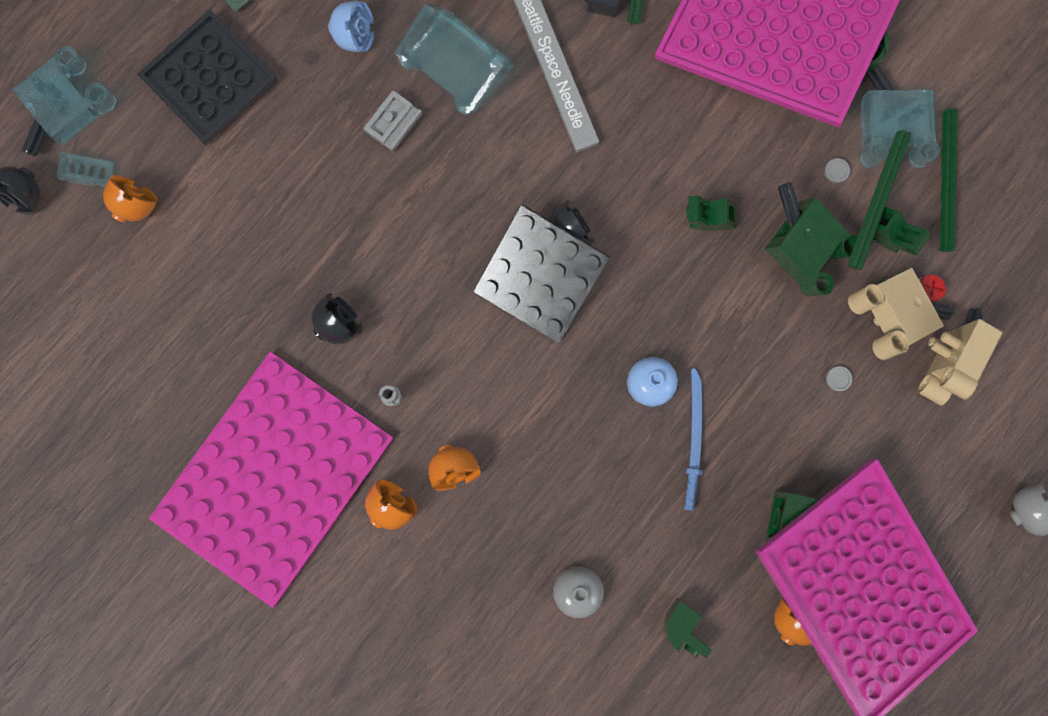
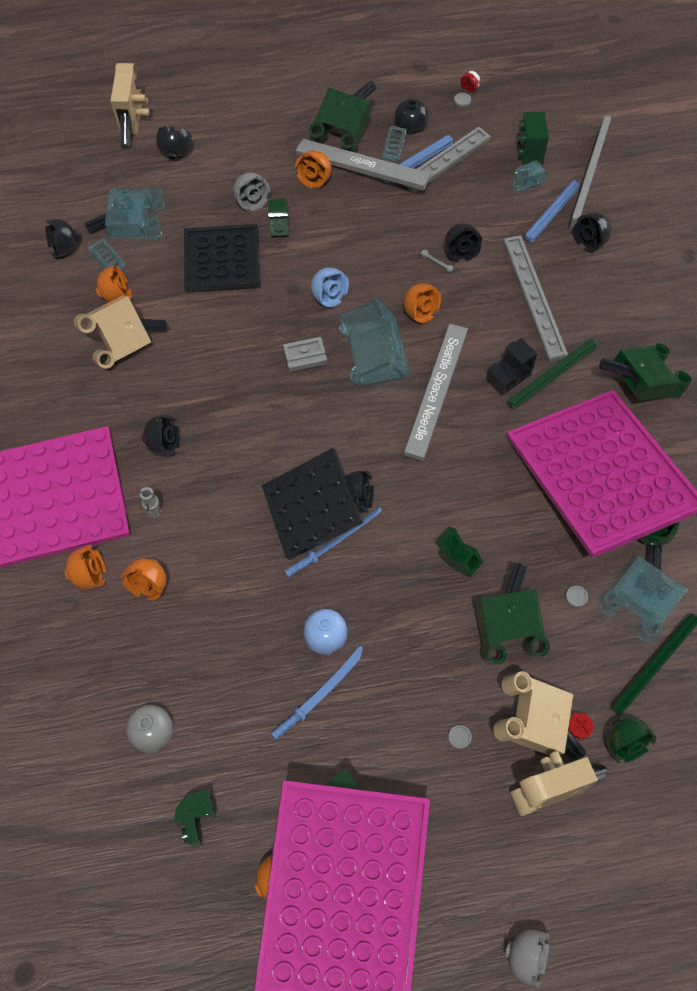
camera: 45 degrees right, 20 degrees down
dark green axle [848,129,911,270] -> none
dark green brick [874,207,931,256] -> none
none -> tan piece [74,295,167,368]
none -> medium blue sword [284,507,382,578]
none -> dark green cylinder [607,718,657,763]

